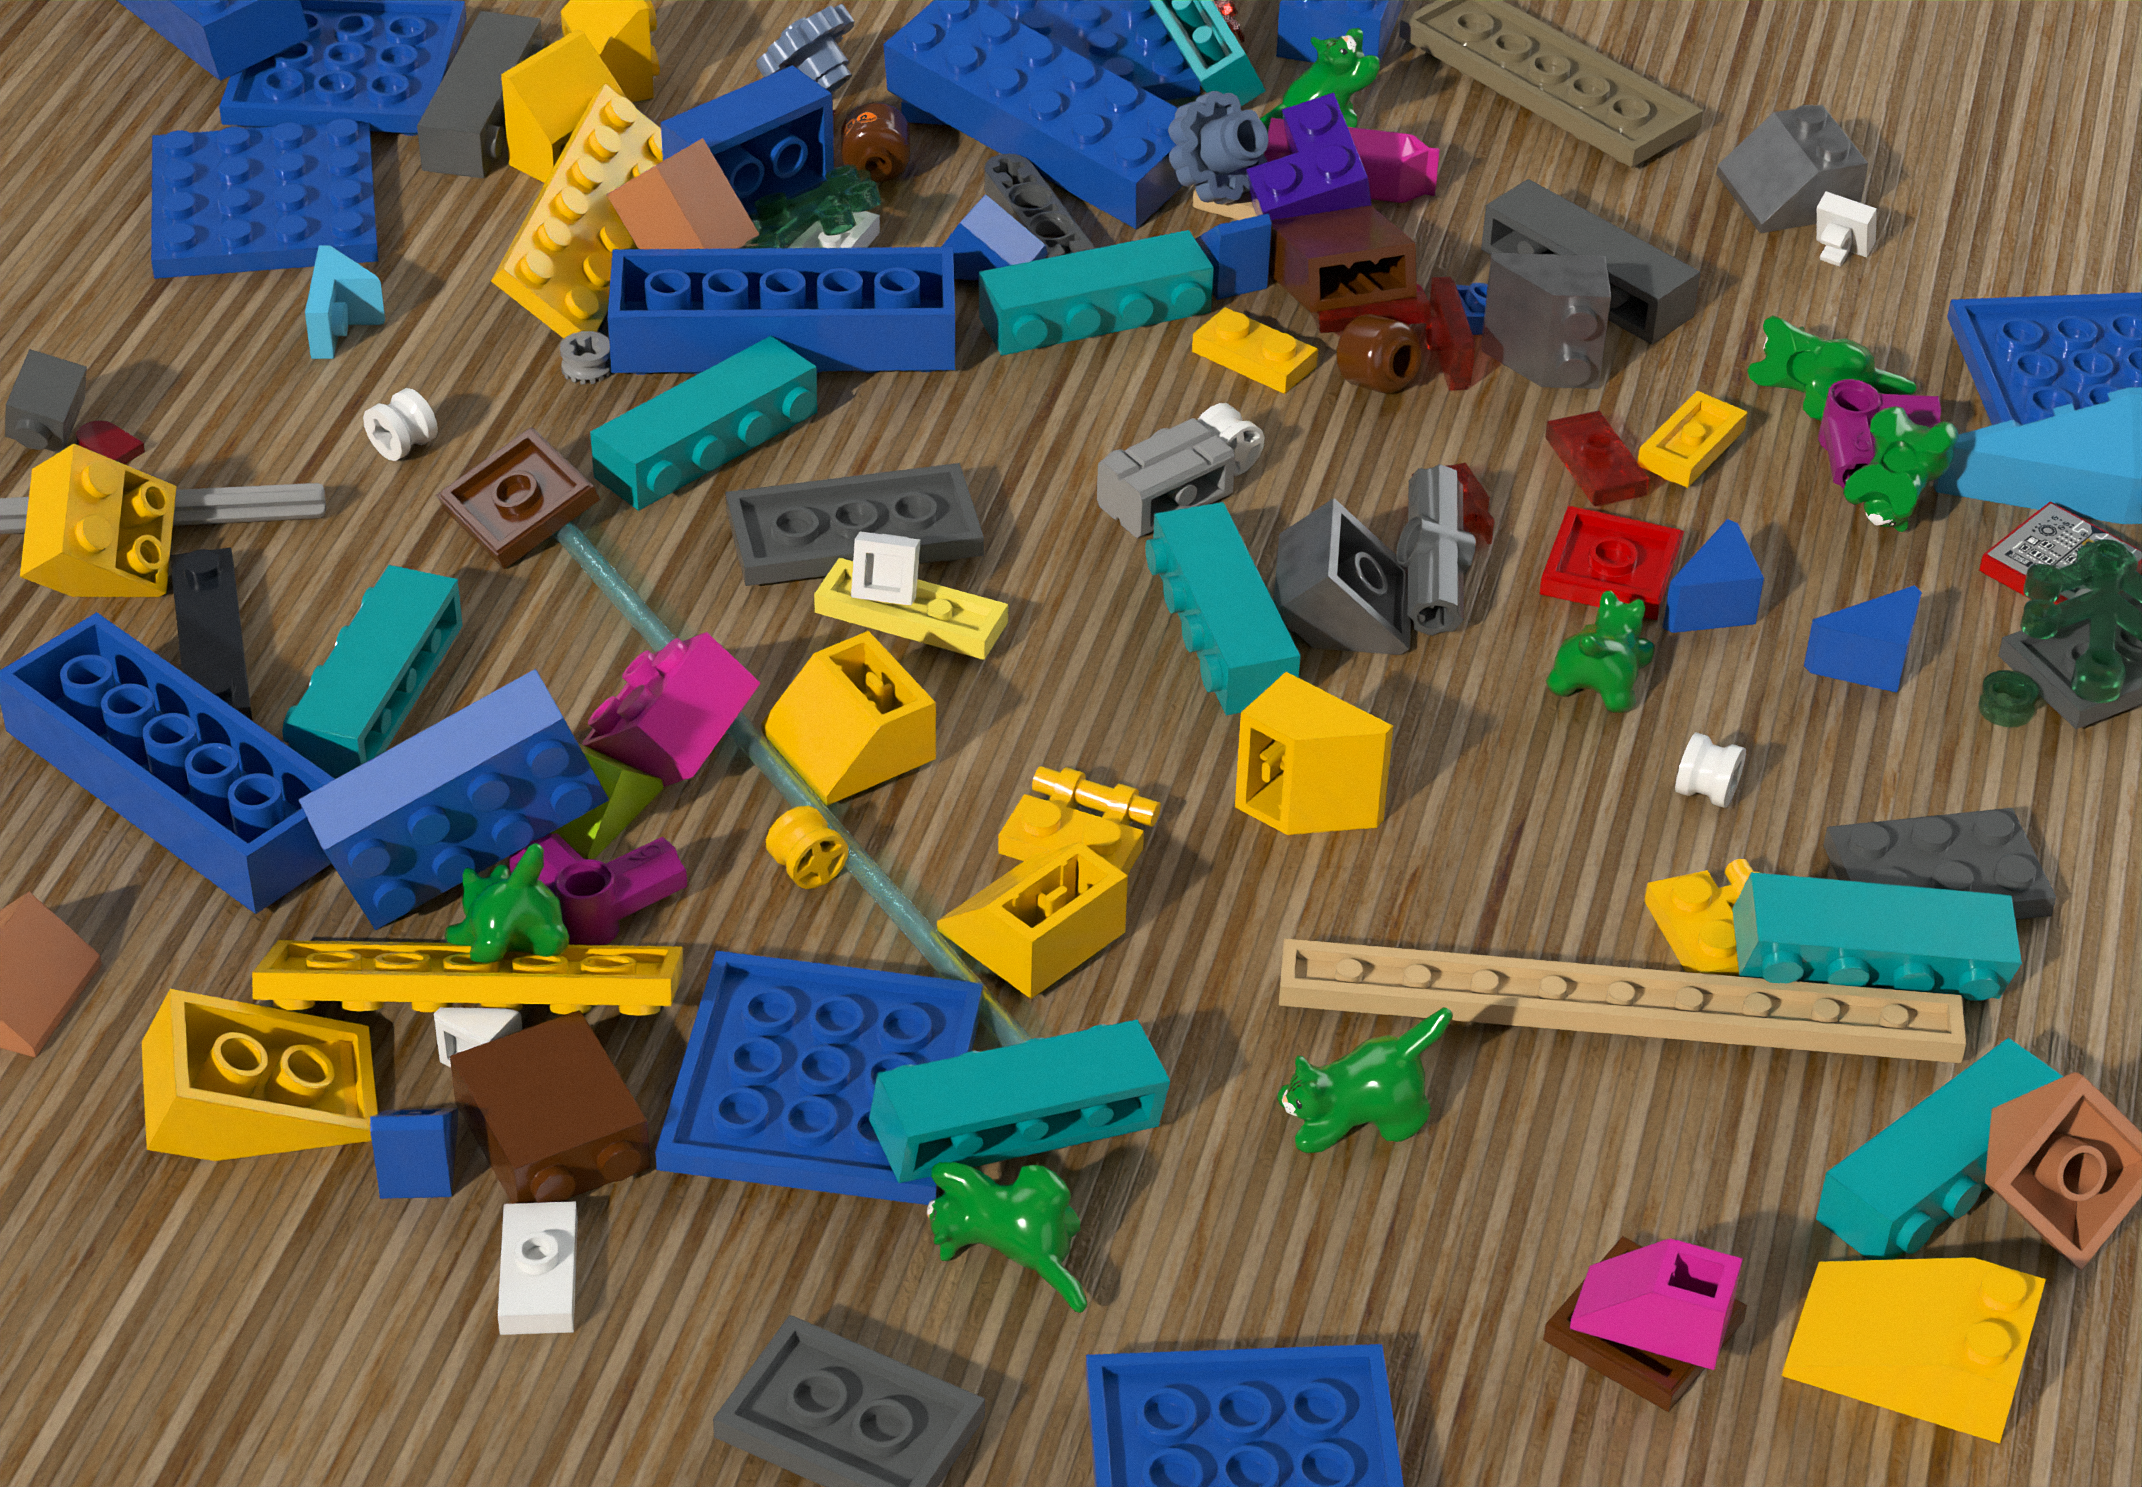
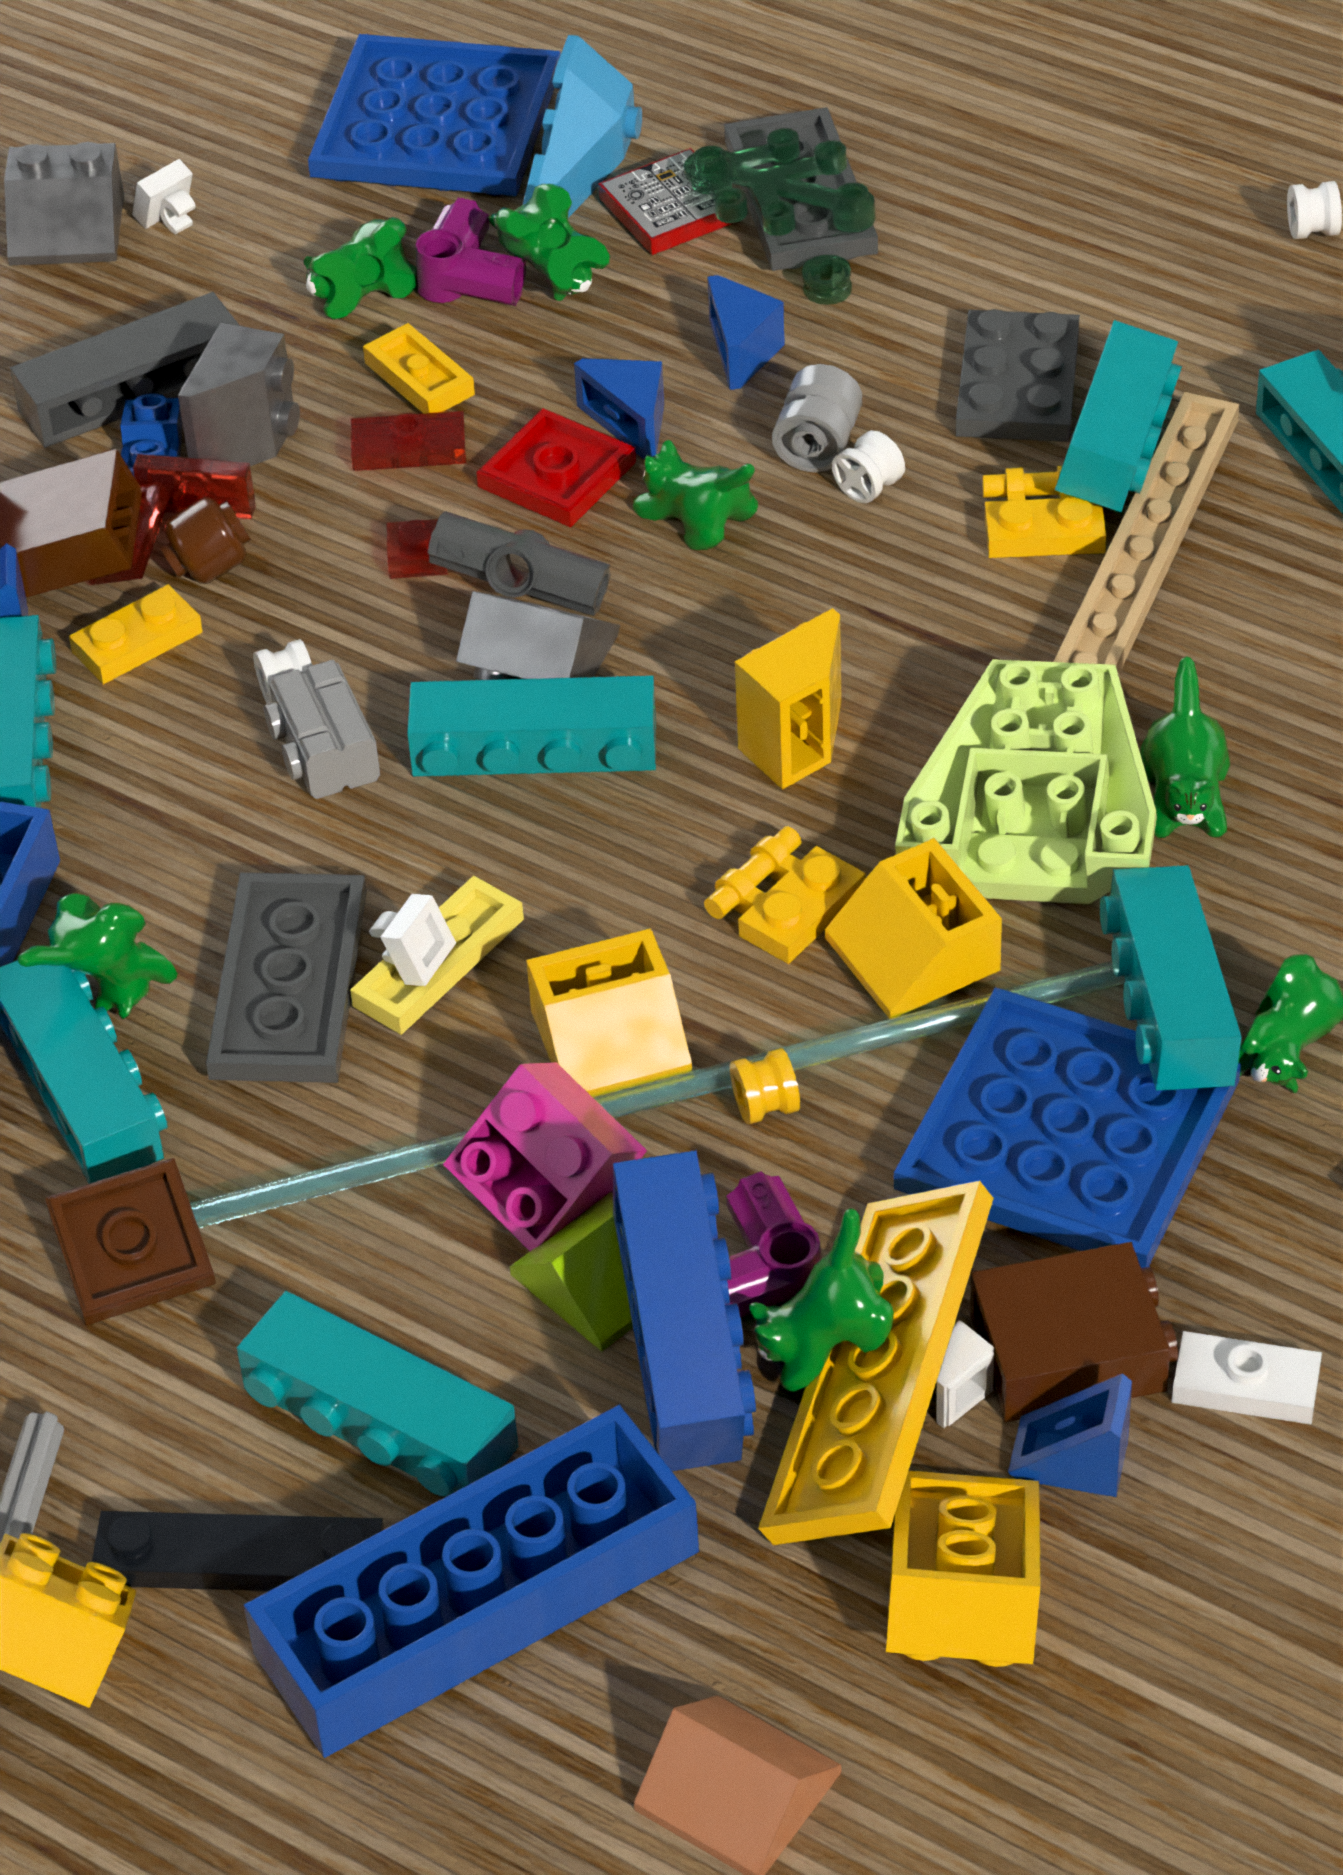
camera: 70 degrees left, 5 degrees up
none -> green animal [18,893,178,1019]
none -> light grey wheel [772,364,862,473]
none -> yellowish green wedge [895,659,1157,904]

